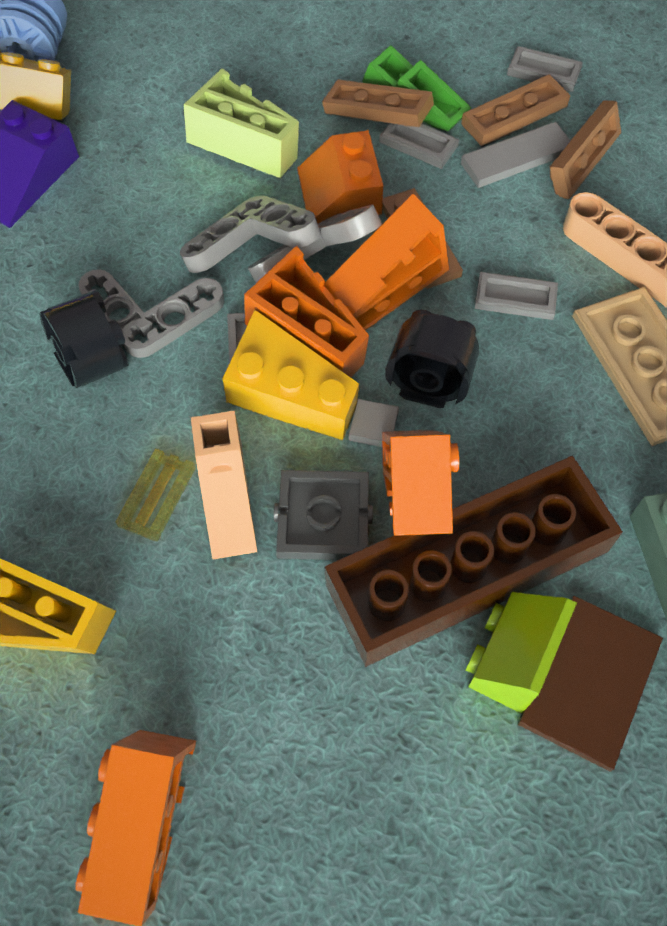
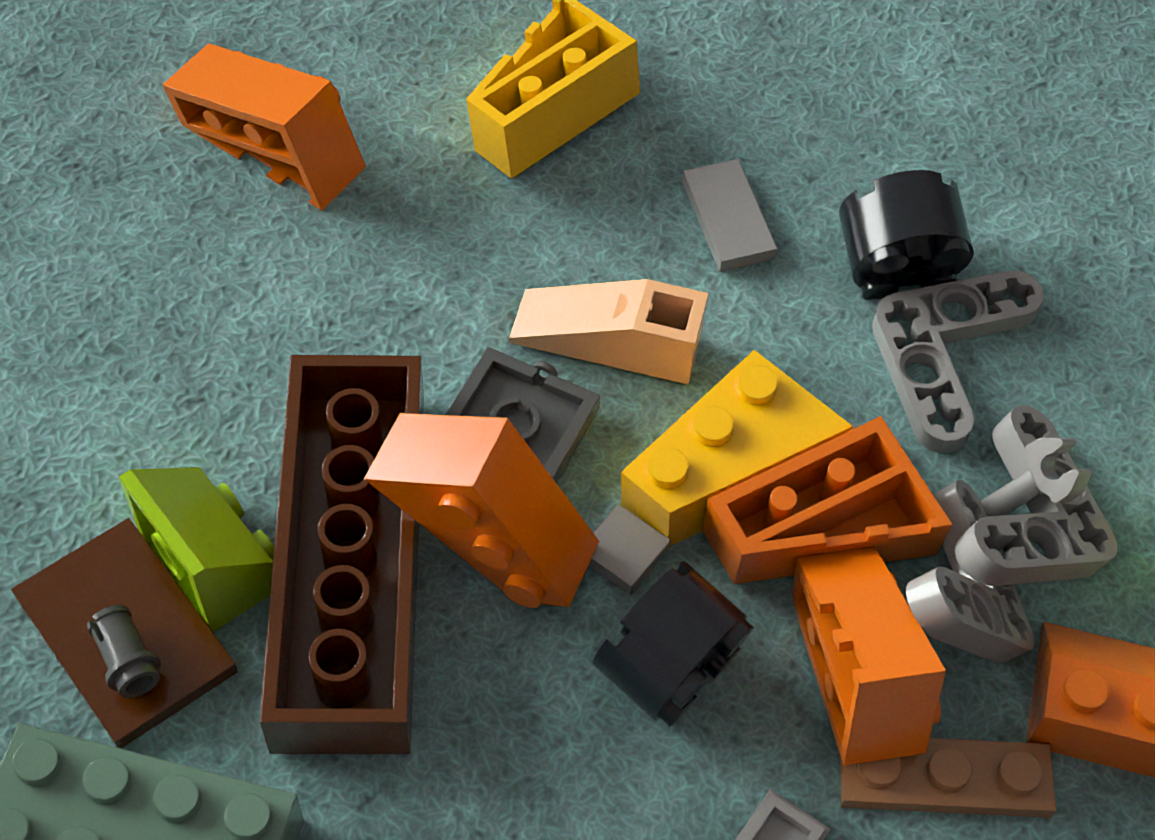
camera: 110 degrees right, 5 degrees down
clear yellow tile [115,448,196,542] -> none
none -> dark grey pin [87,605,161,698]
none -> light grey tile [682,159,777,272]
none -> light grey bar [981,437,1092,516]

